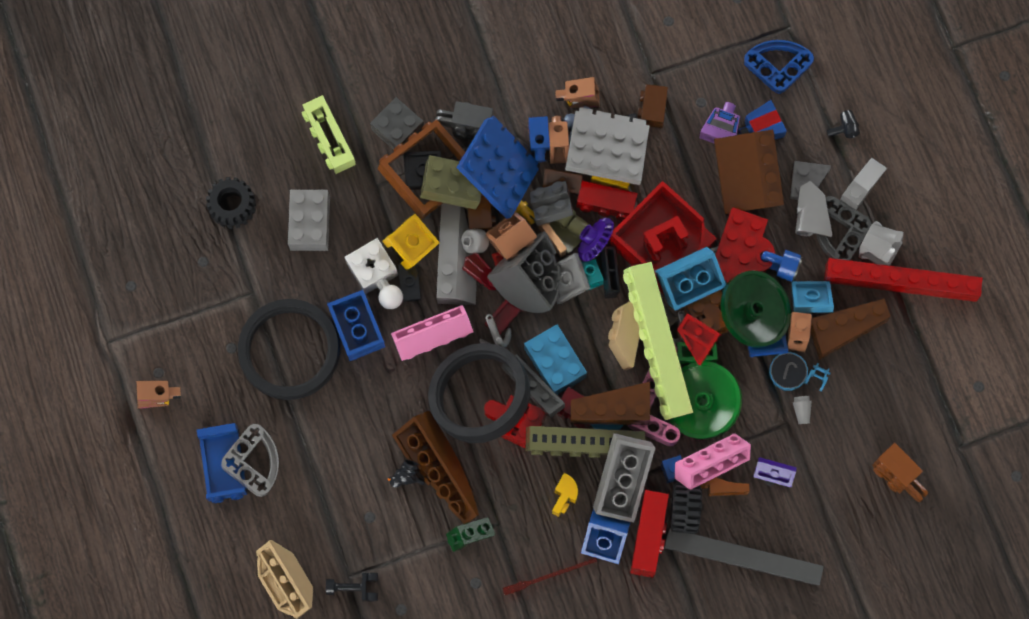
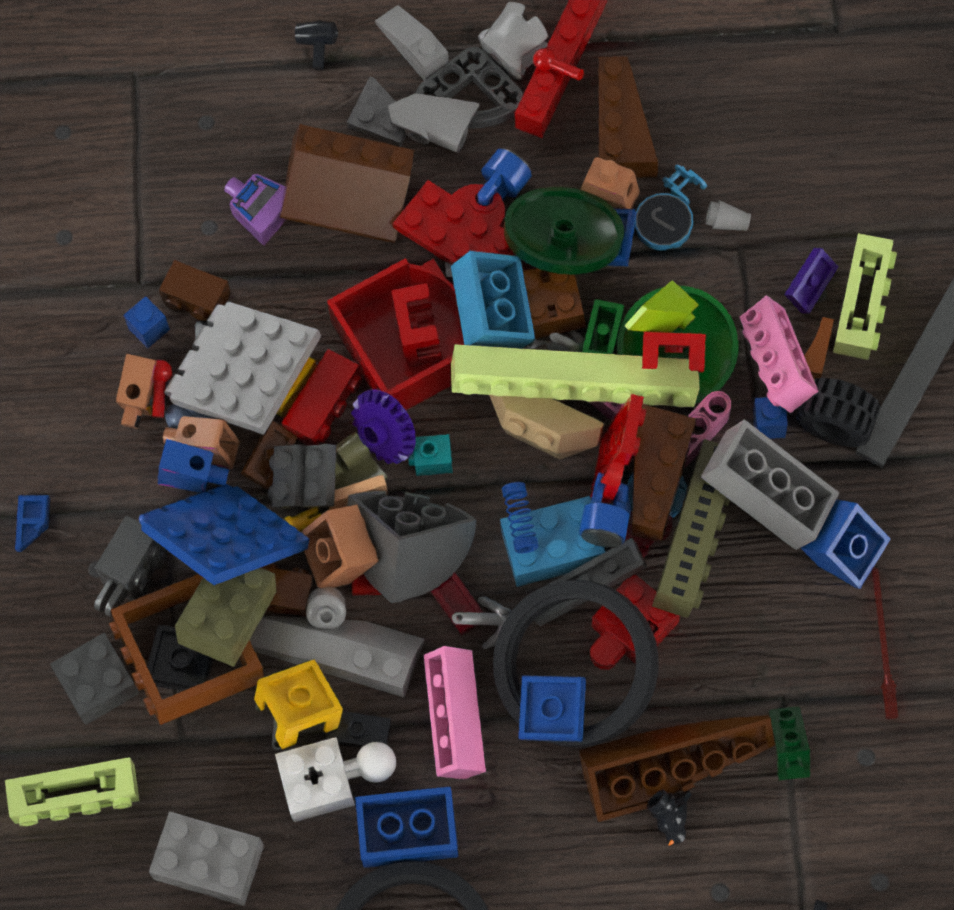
camera: 70 degrees left, 5 degrees down
dark red piece [462,253,497,291] -> none
yellow brick [552,473,578,517] -> none
light grey tile [556,253,590,304] -> none
black piece [600,246,620,299] -> none
red brick [630,490,669,578] -> none
red wing [677,313,721,366] -> none
torso [738,100,787,140] -> none
blue beam [744,40,814,94] -> none
dark azure plate [791,281,834,313] -> none
dark orange brick [872,443,928,502] -> none
none -> blue tile [15,495,50,552]
none -> blue brick [123,296,170,348]
none -> red bar [152,360,172,418]
none -> blue piece [502,482,539,554]
none -> blue plate [518,676,586,742]
none -> red bar [533,48,584,81]
none -> plate [579,394,646,547]
none -> lime slope [624,280,699,333]
none -> red panel [642,332,706,373]
none -> yellowish green brick [833,233,897,360]

